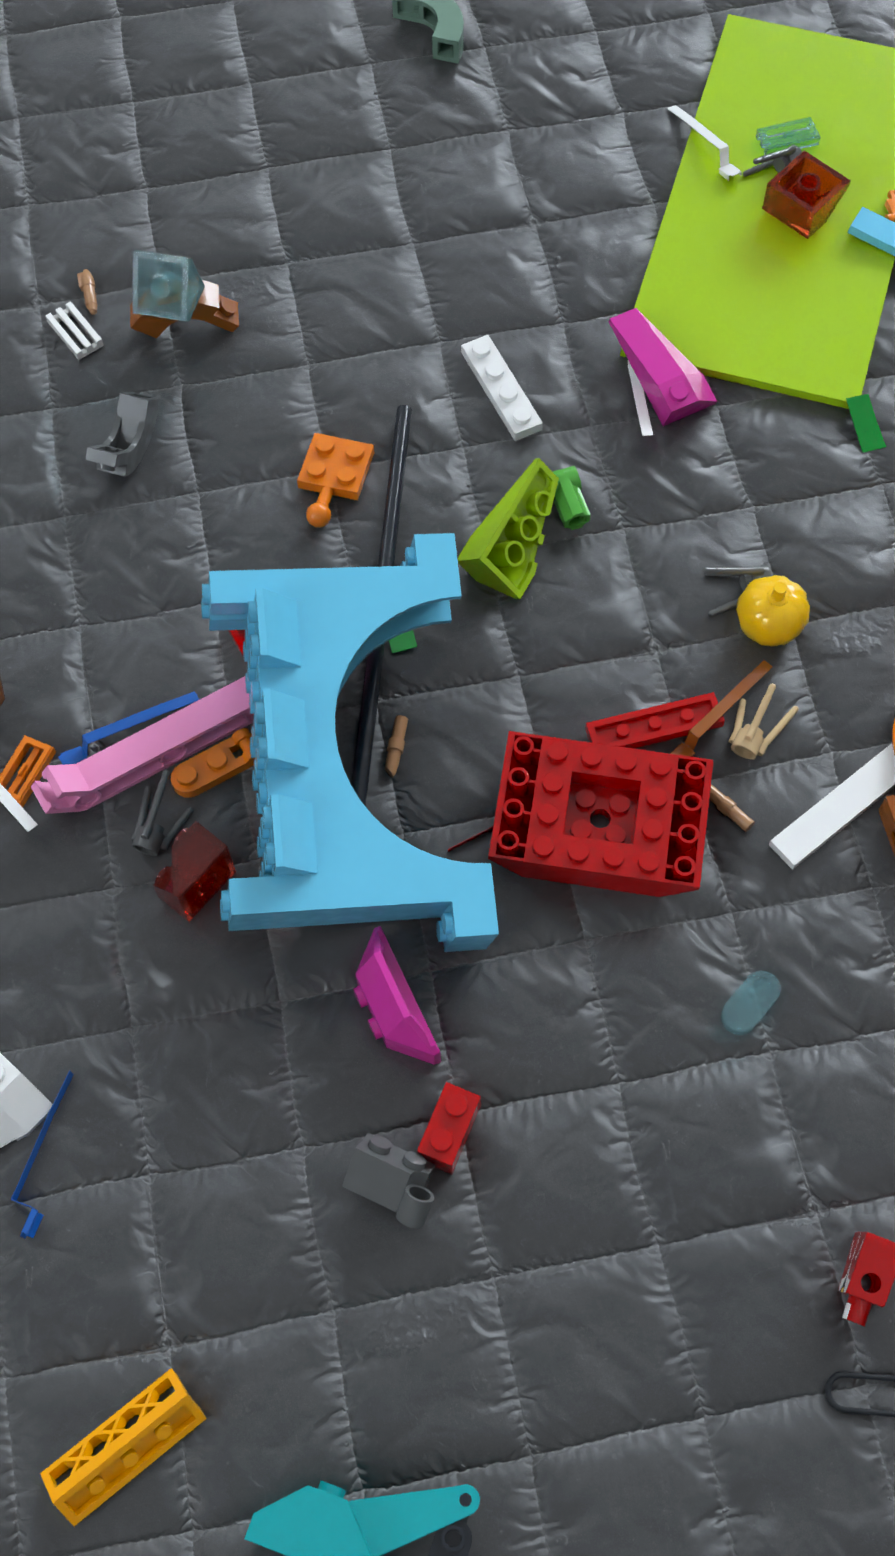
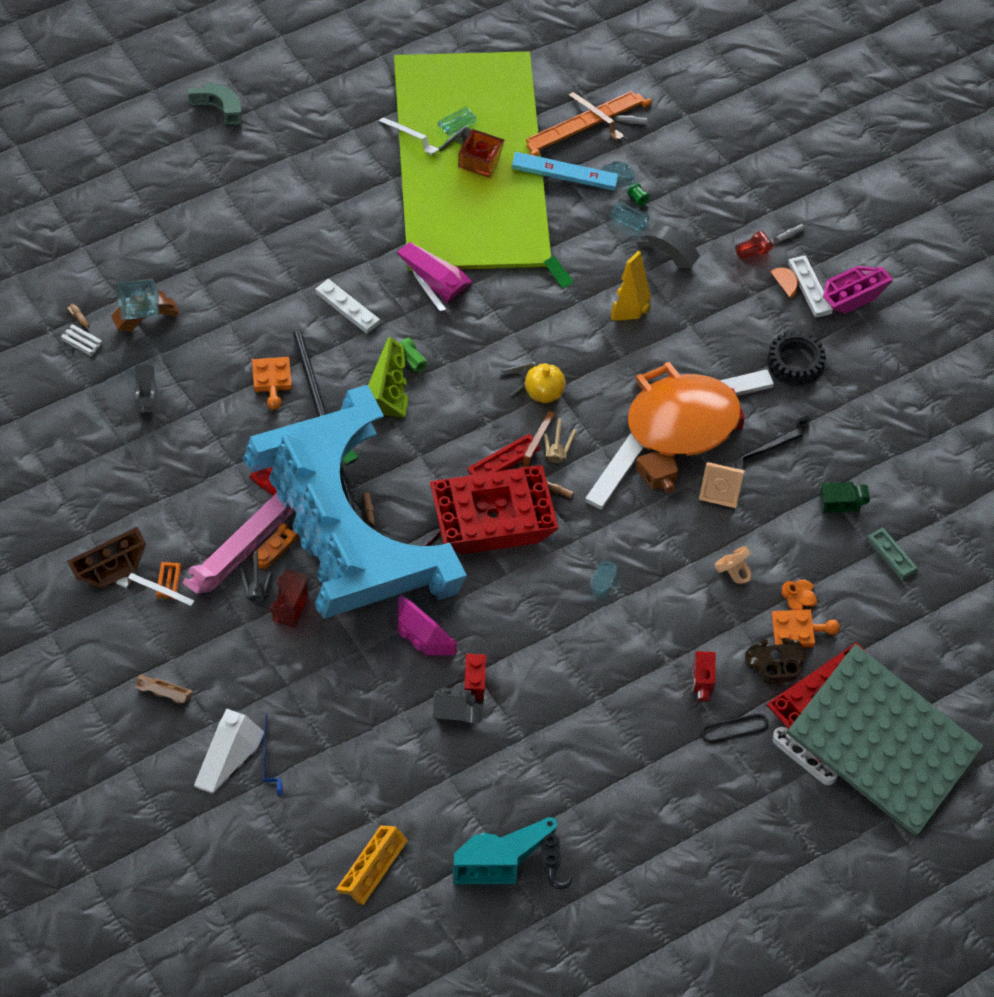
camera: 25 degrees left, 10 degrees down
blue piece [58,691,200,765] -> none

